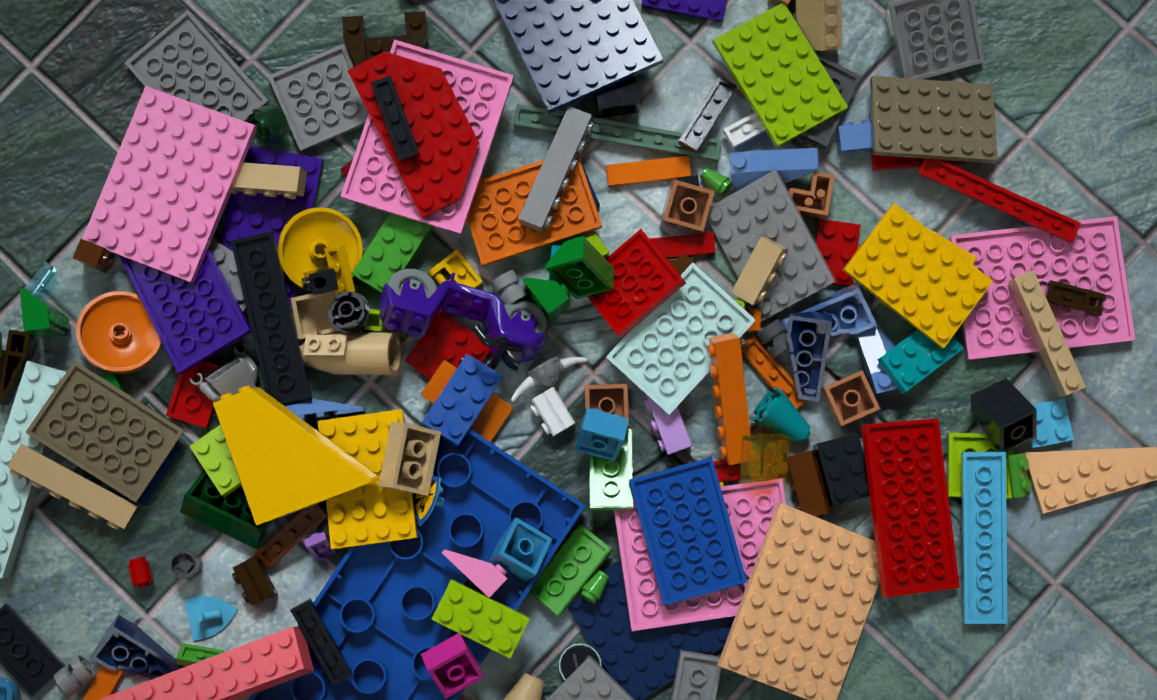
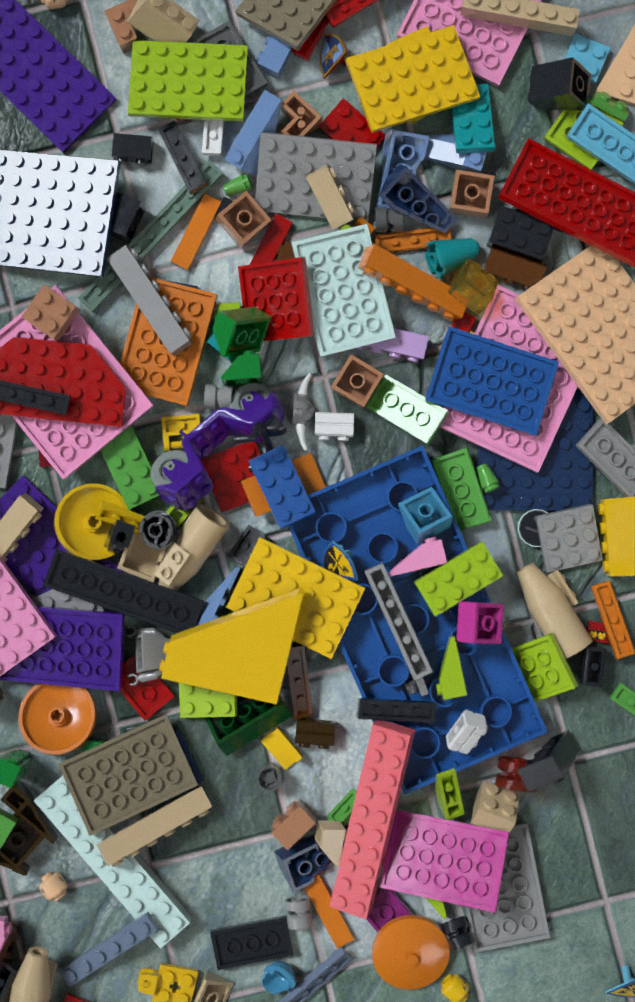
camera: 55 degrees left, 5 degrees up
red brick [127,556,154,589] -> none
medium azure shield [185,596,238,641] -> none
medium lavender plate [304,532,337,561] -> none
tan slope [378,422,441,496] -> none
dark azure slope [574,408,629,461] -> none
none -> nougat brick [21,284,81,341]
none -> black brick [111,133,154,166]
none -> black bracket [227,525,273,568]
none -> yellow panel [261,726,303,770]
none -> nougat brick [271,799,316,850]
none -> tan slope [315,821,347,866]
none -> shield [320,34,348,79]
none -> light grey brick [364,563,432,680]
none -> dark grey tile [404,673,429,696]
none -> lime slope [436,635,467,700]

